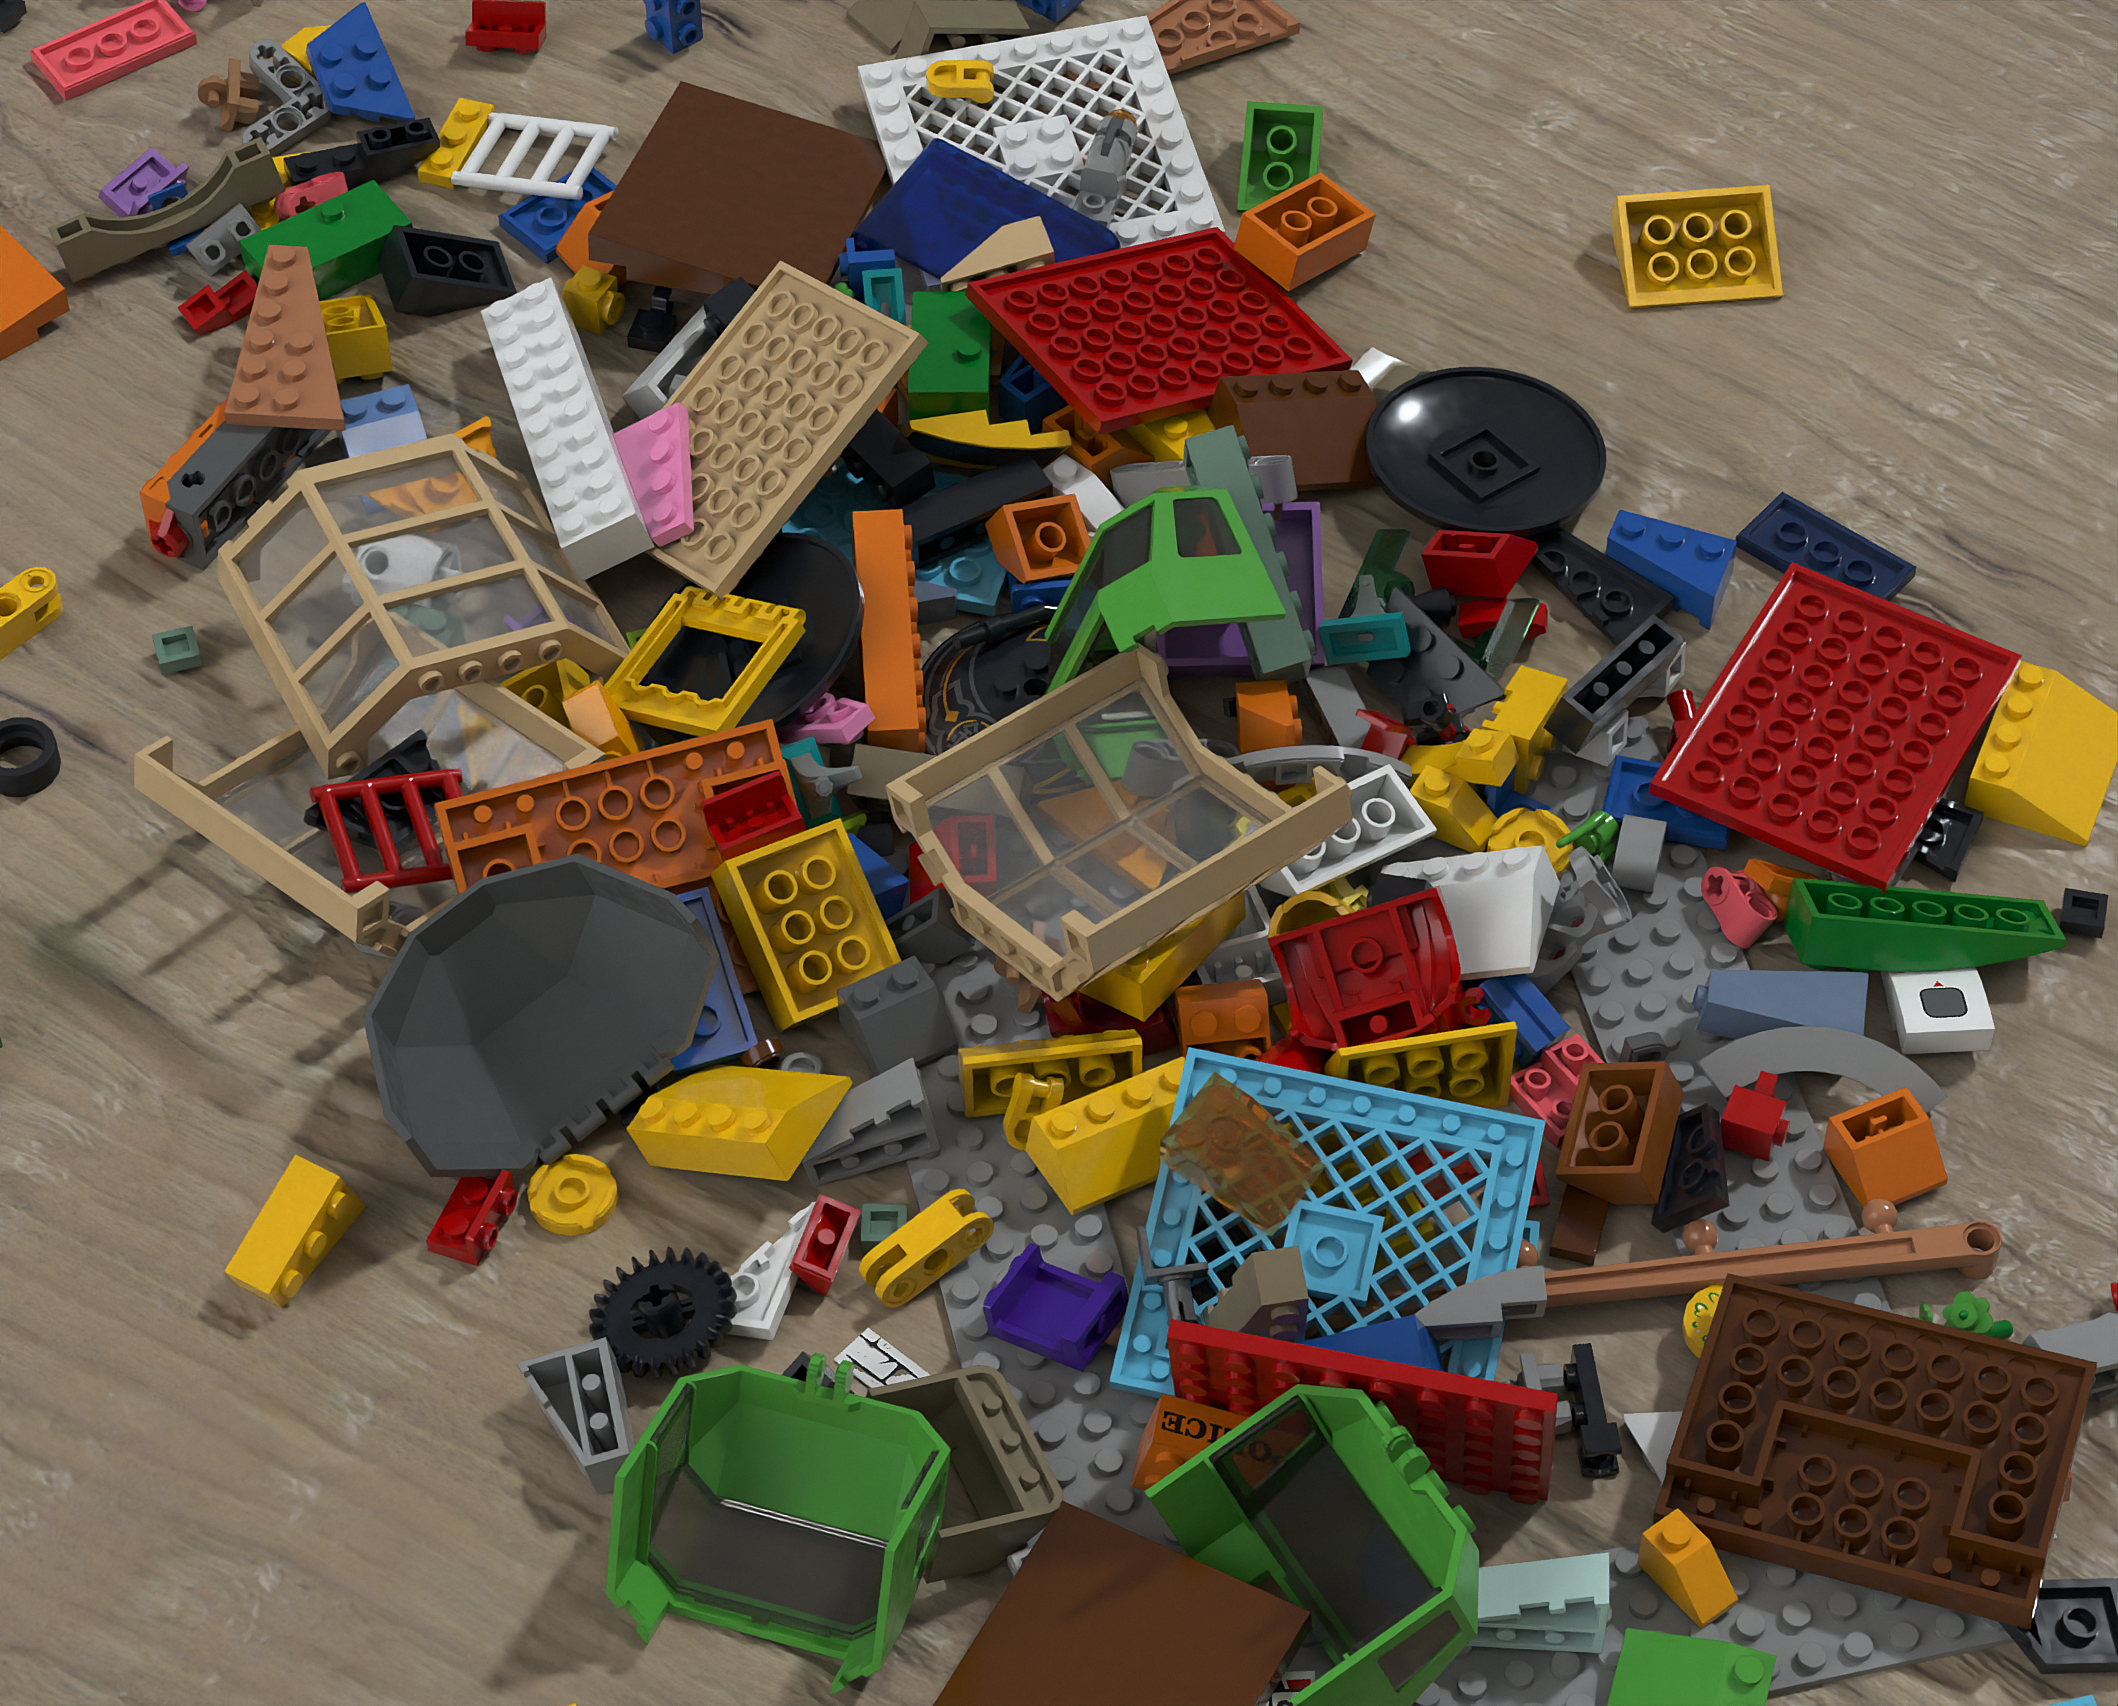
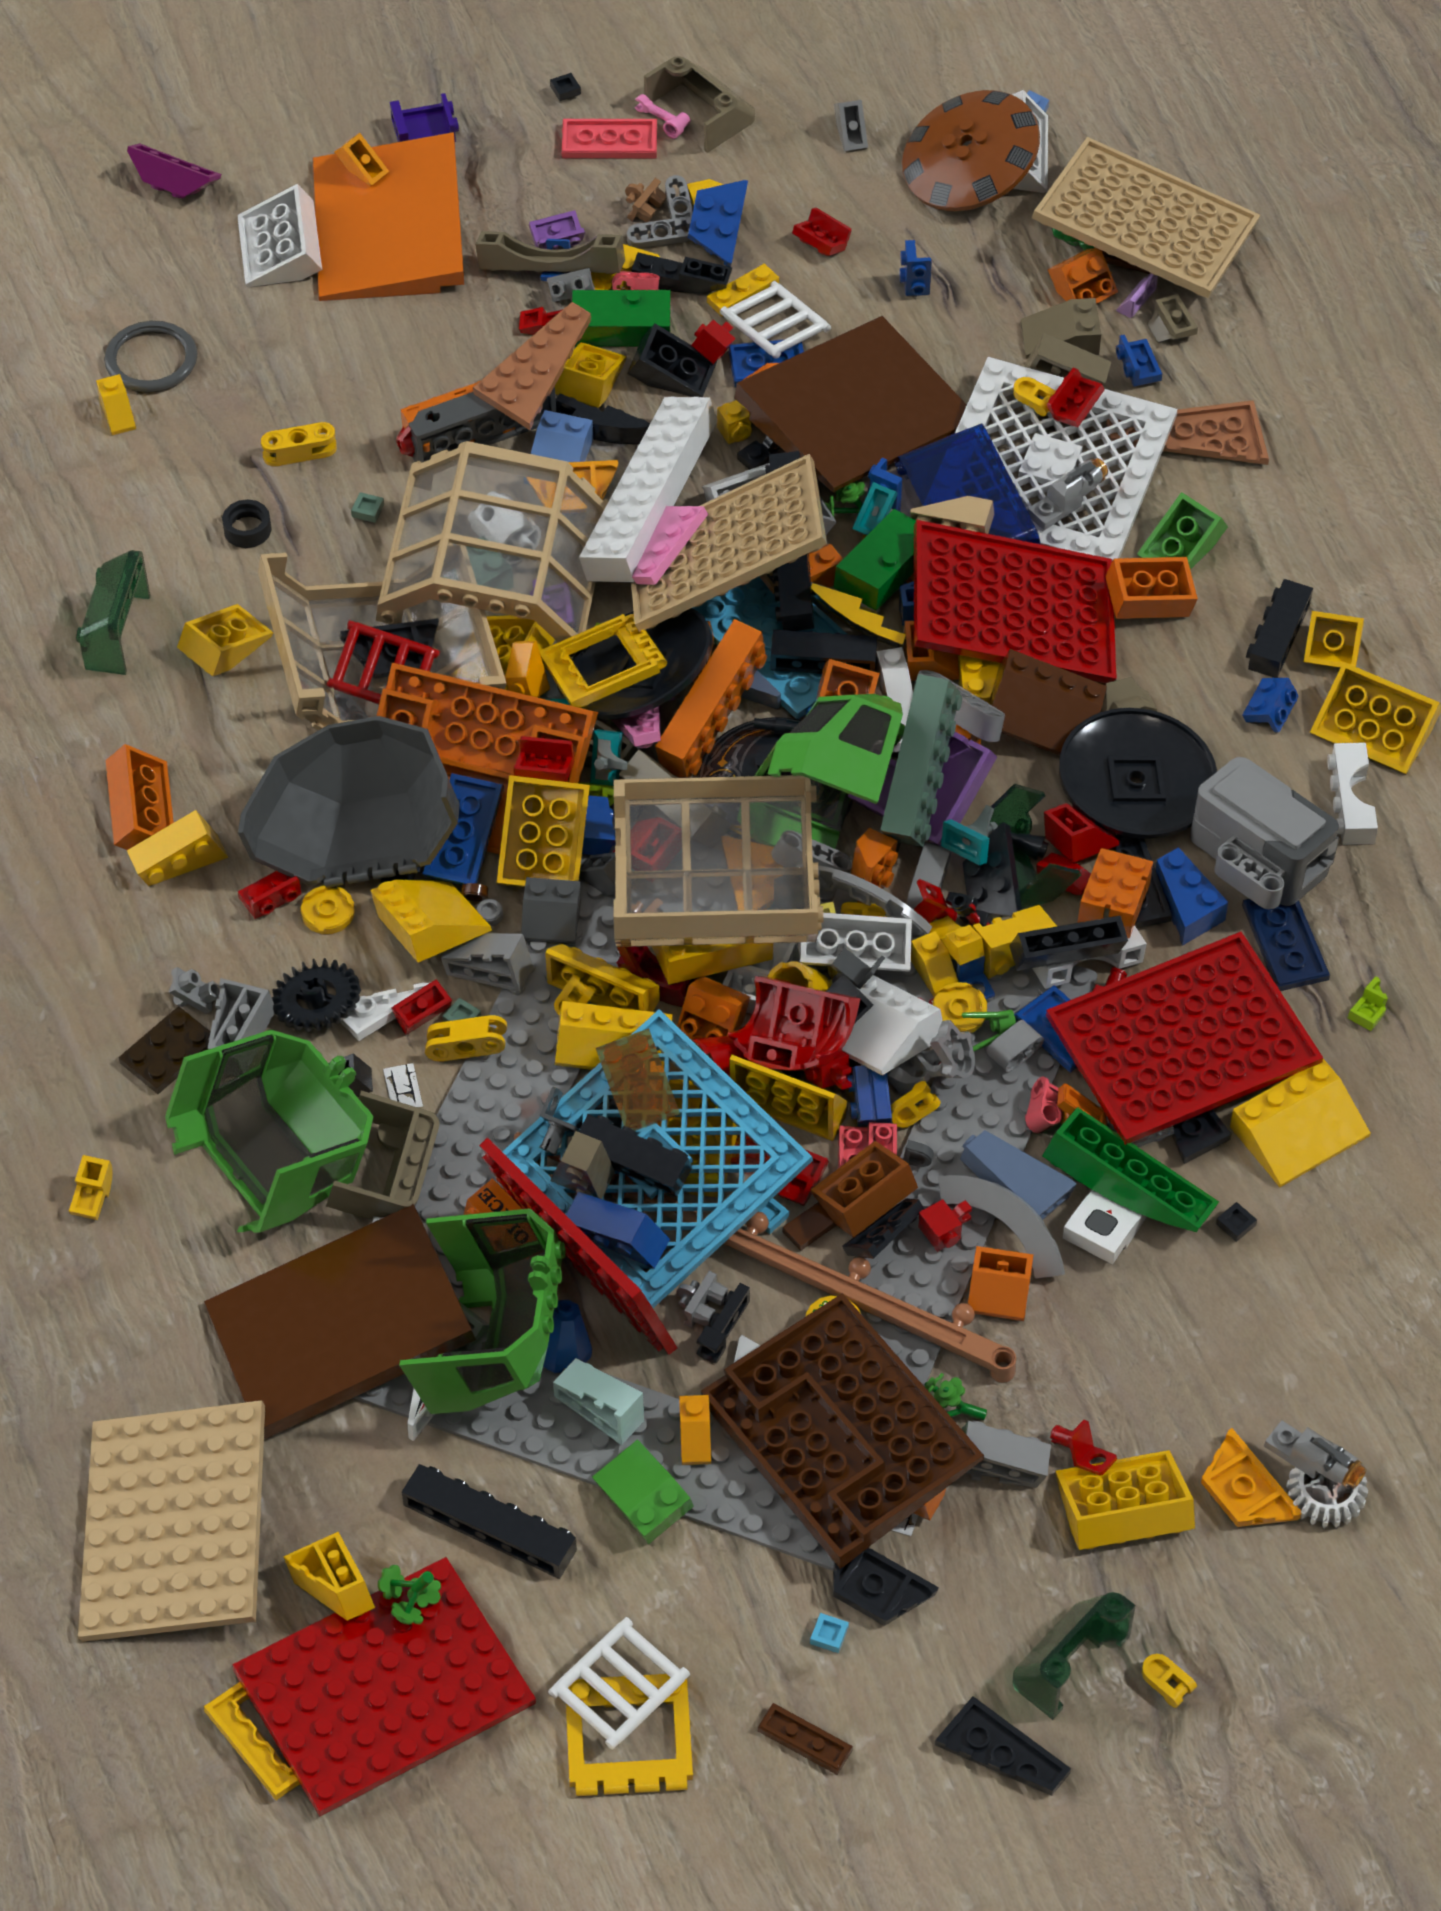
camera: 35 degrees right, 5 degrees up
dark purple panel [983,1243,1129,1372] -> none
light grey slope [1415,1265,1547,1342] -> none
none -> orange slope [105,744,174,850]
none -> dark brown plate [118,1006,211,1094]
none -> light grey hips [169,967,220,1014]
none -> yellow slope [177,604,274,676]
none -> black slope [556,393,650,445]
none -> black brick [579,1114,692,1197]
none -> red brick [691,319,736,364]
none -> dark grey bracket [831,948,885,989]
none -> yellow plate [891,1081,941,1128]
none -> red bracket [1047,367,1105,428]
none -> orange piece [1077,848,1154,938]
none -> light grey piece [1190,757,1339,909]
none -> blue bracket [1242,678,1298,732]
none -> black brick [1246,579,1313,678]
none -> yellow slope [1303,611,1364,668]
none -> white arch [1327,743,1378,845]
none -> lime slope [1347,976,1388,1031]

